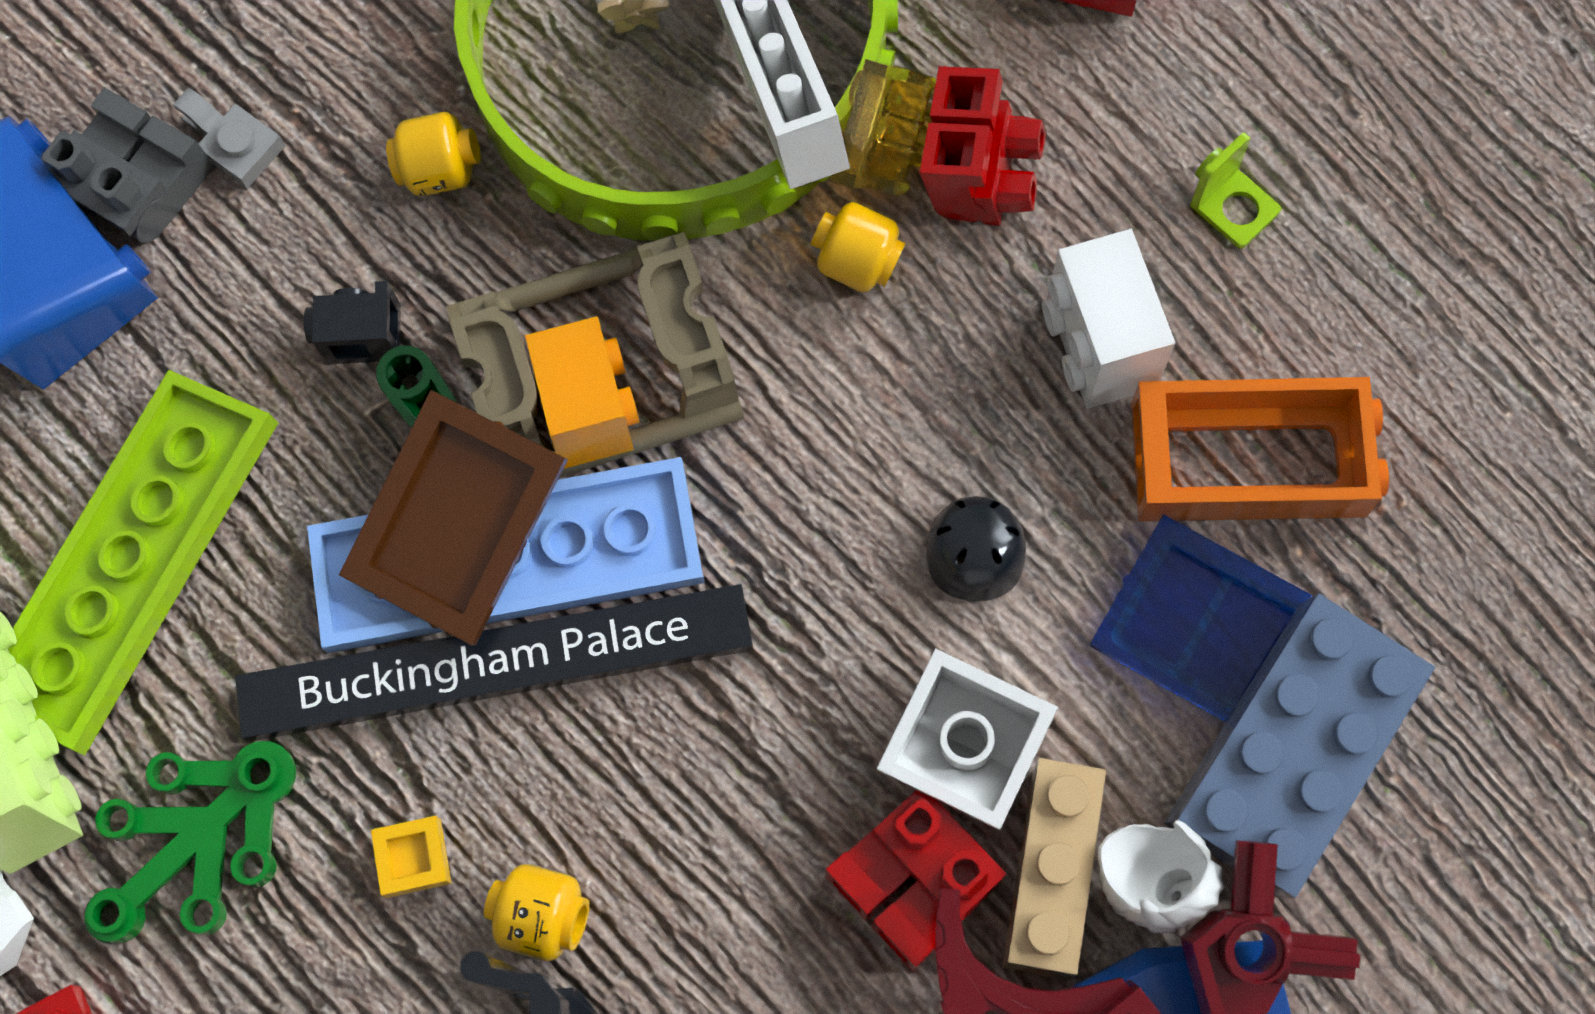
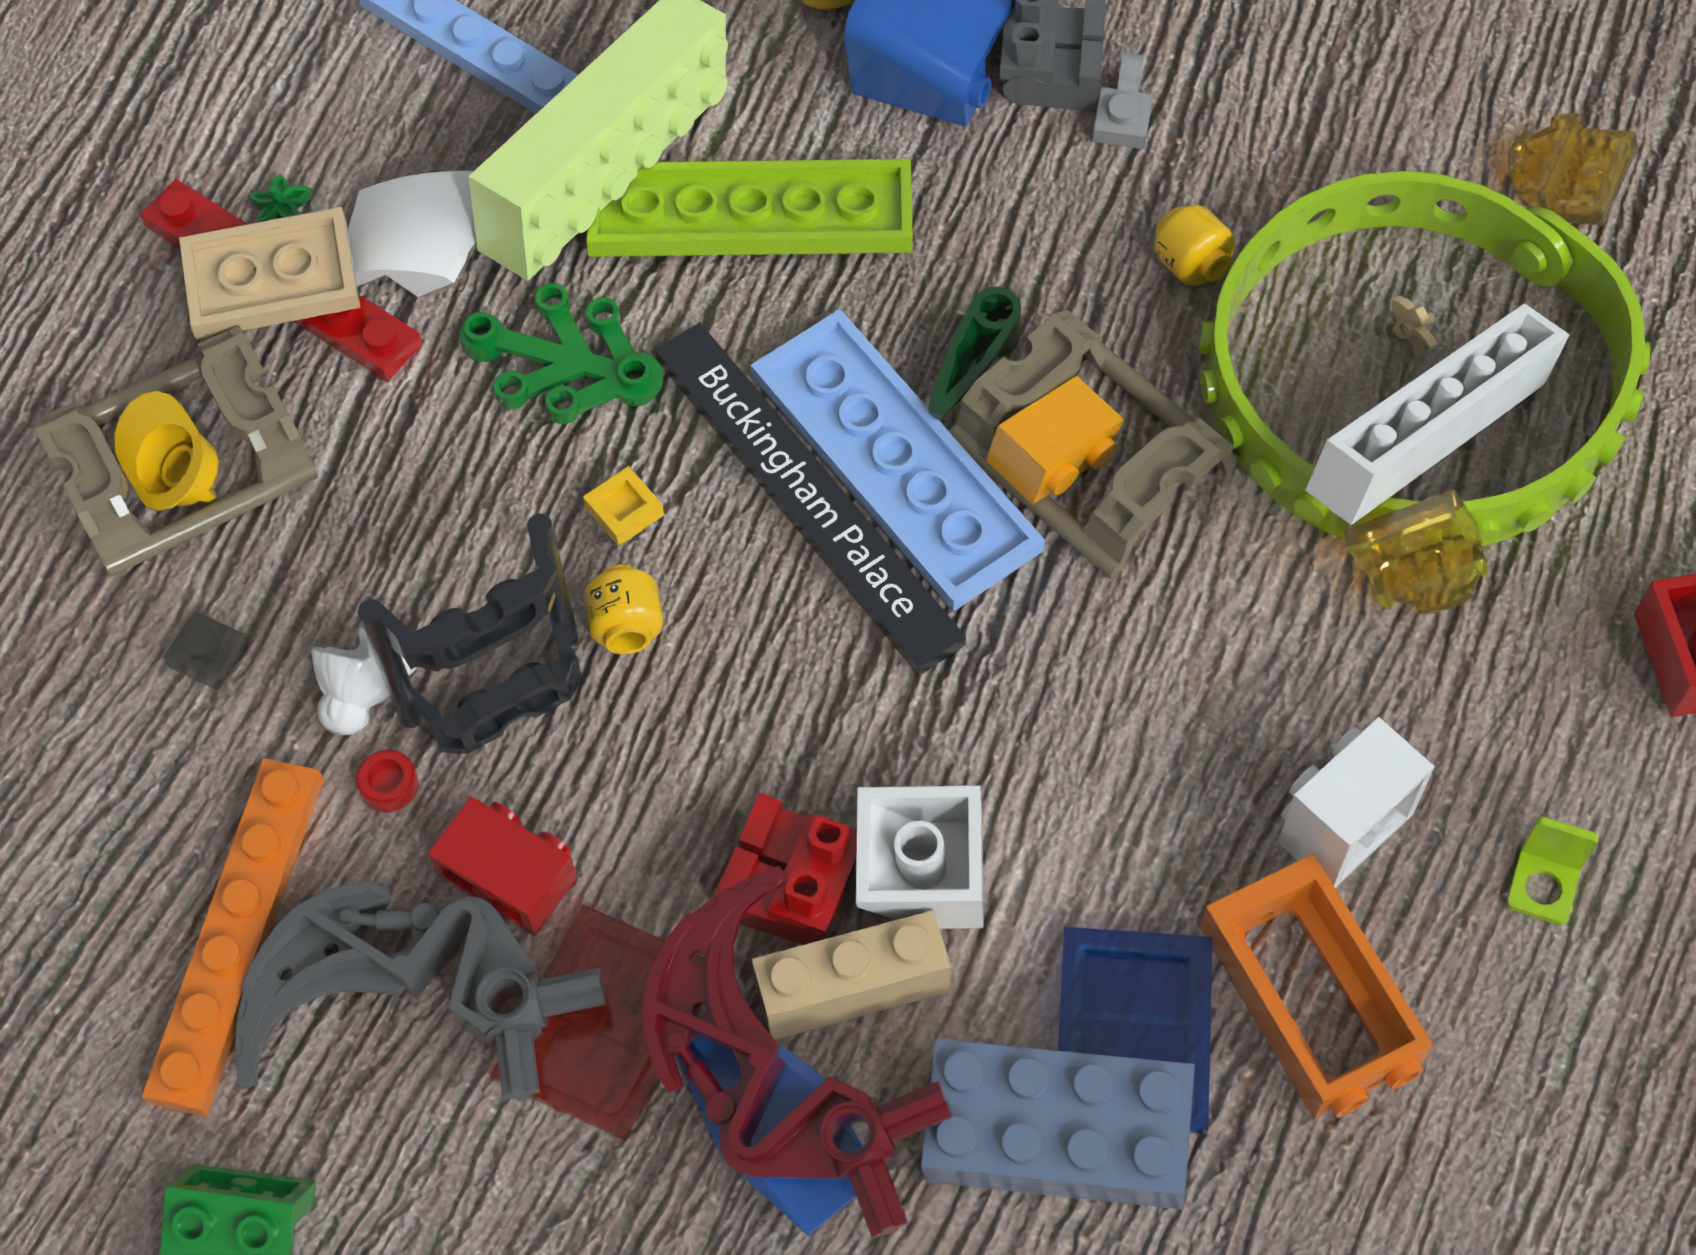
camera: 60 degrees right, 10 degrees down
black brick [304,281,401,365] -> none
reddish brown piece [339,390,568,645] -> none
yellow head [810,202,906,293] -> none
red hips [919,66,1046,226] -> none
black helmet [926,496,1026,601] -> none
white piece [1098,820,1224,933] -> none

